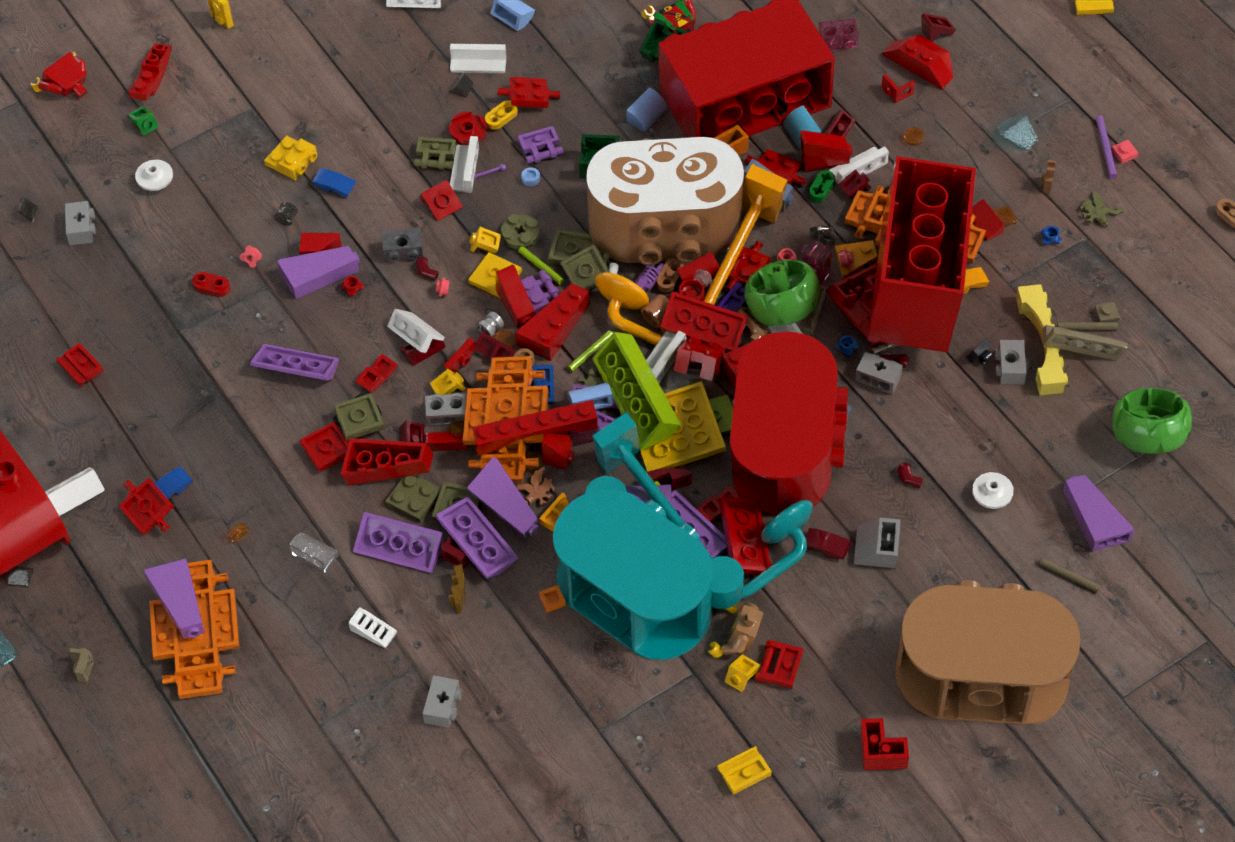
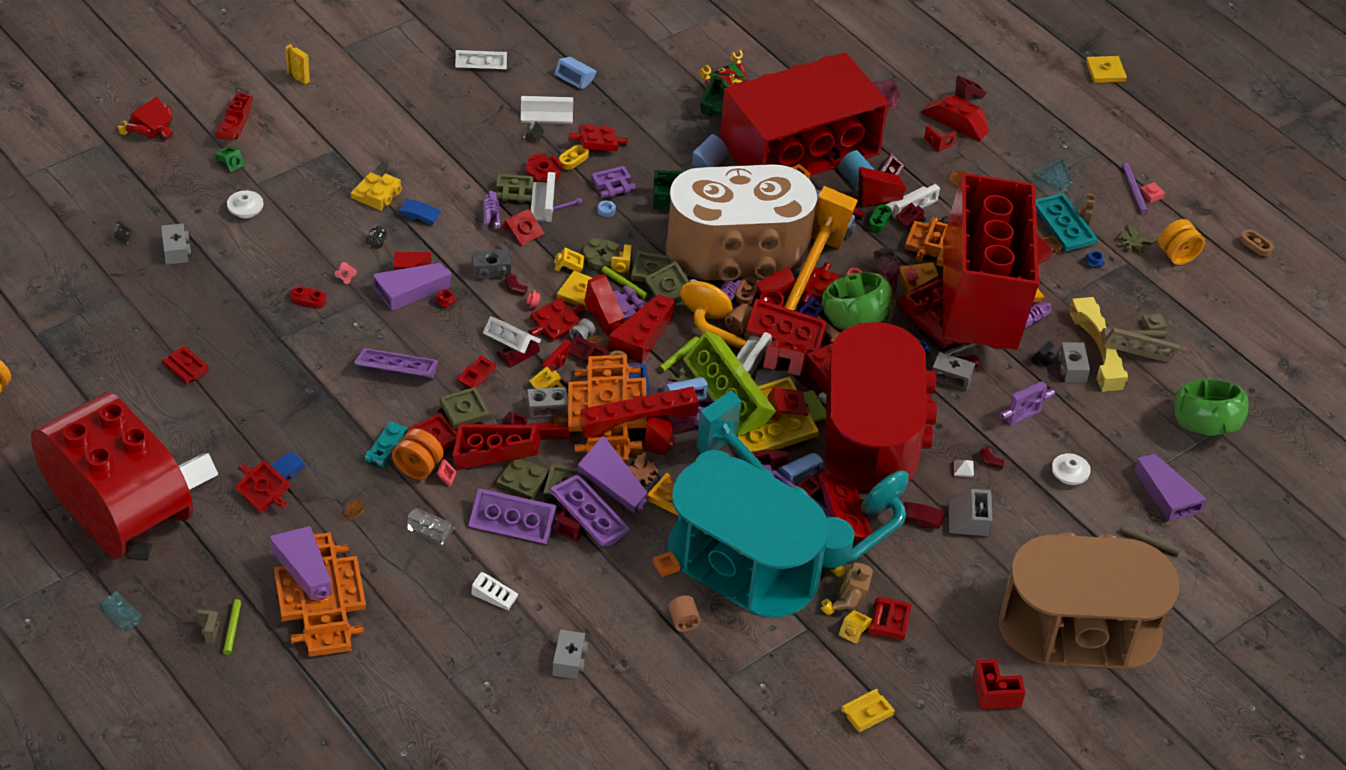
camera: 10 degrees left, 10 degrees down
pearl gold slope [448,564,466,614] -> none
clear plate [694,269,712,288] -> none
none -> lime bar [223,599,241,655]
none -> teal plate [365,421,408,468]
none -> orange wheel [392,428,444,480]
none -> coral slope [437,459,457,487]
none -> medium lavender hinge [483,191,500,229]
none -> red plate [528,298,584,342]
none -> yellow bracket [611,244,632,273]
none -> nougat piece [668,595,701,632]
none -> red piece [767,387,809,421]
none -> light blue brick [776,453,823,485]
none -> white slope [953,460,974,478]
none -> medium lavender plate [999,381,1055,426]
none -> medium lavender hinge [1025,301,1051,328]
none -> teal plate [1036,193,1098,252]
none -> light orange wheel [1158,219,1205,265]

